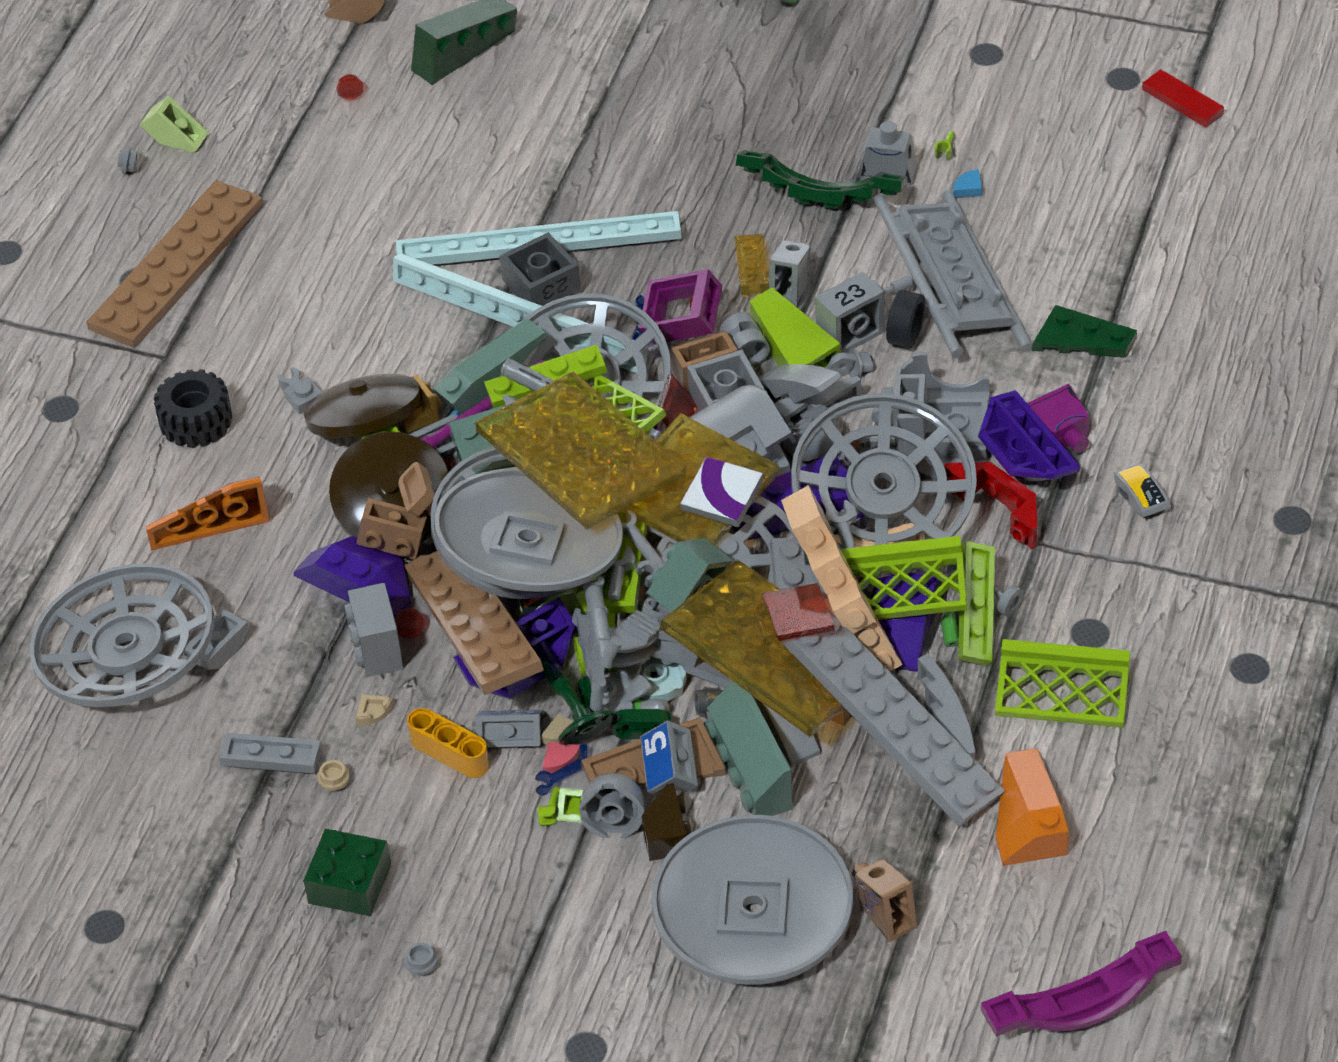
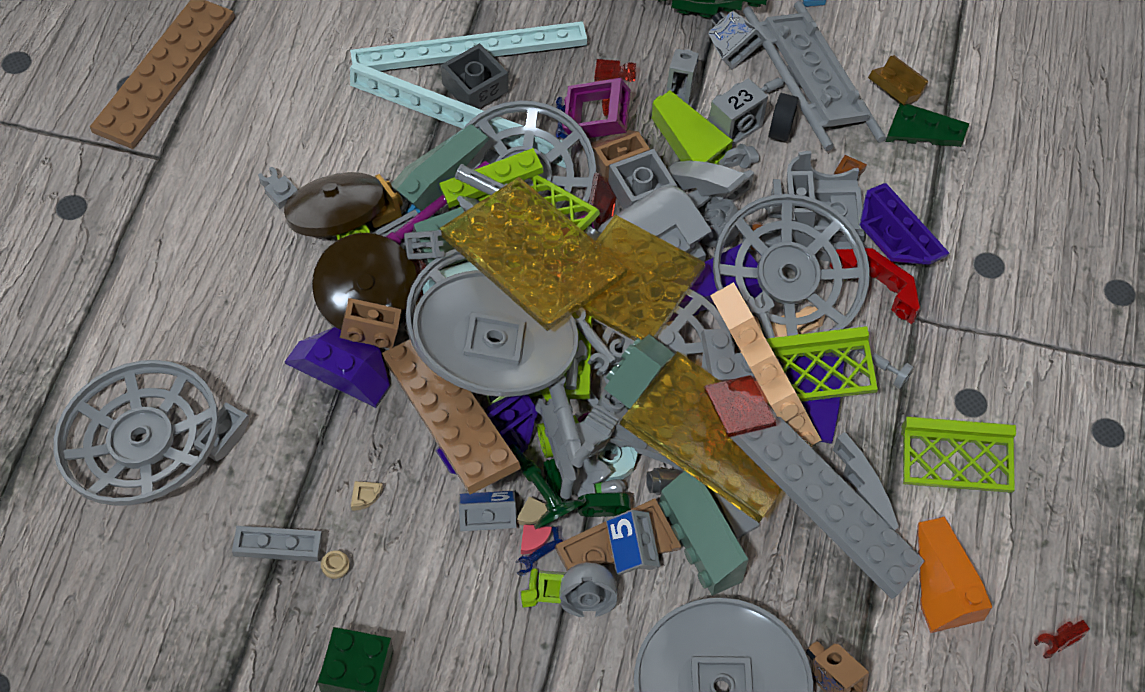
camera: 10 degrees left, 10 degrees up
orange wedge [145,476,270,551] -> none
black tyre [154,369,232,447] -> none
light grey brick [344,583,403,677] -> none
clear red plate [394,608,425,638] -> none
medium nougat piece [398,462,435,517] -> none
light orange beam [407,708,489,778] -> none
dark brown slope [642,783,692,861] -> none
tile [680,457,764,527] -> none
light grey wheel [719,312,770,367] -> none
clear yellow plate [734,233,769,297] -> none
bright green arm [941,611,959,647] -> none
lime plate [958,541,995,666] -> none
magenta torso [1027,383,1089,453] -> none
slope [1114,463,1171,517] -> none
none -> light grey tile [404,230,445,259]
none -> clear red plate [594,59,636,82]
none -> light grey torso [709,11,766,69]
none -> dark orange tile [834,155,867,176]
none -> pearl gold bracket [868,55,928,105]
none -> clear red plate [1034,620,1090,659]

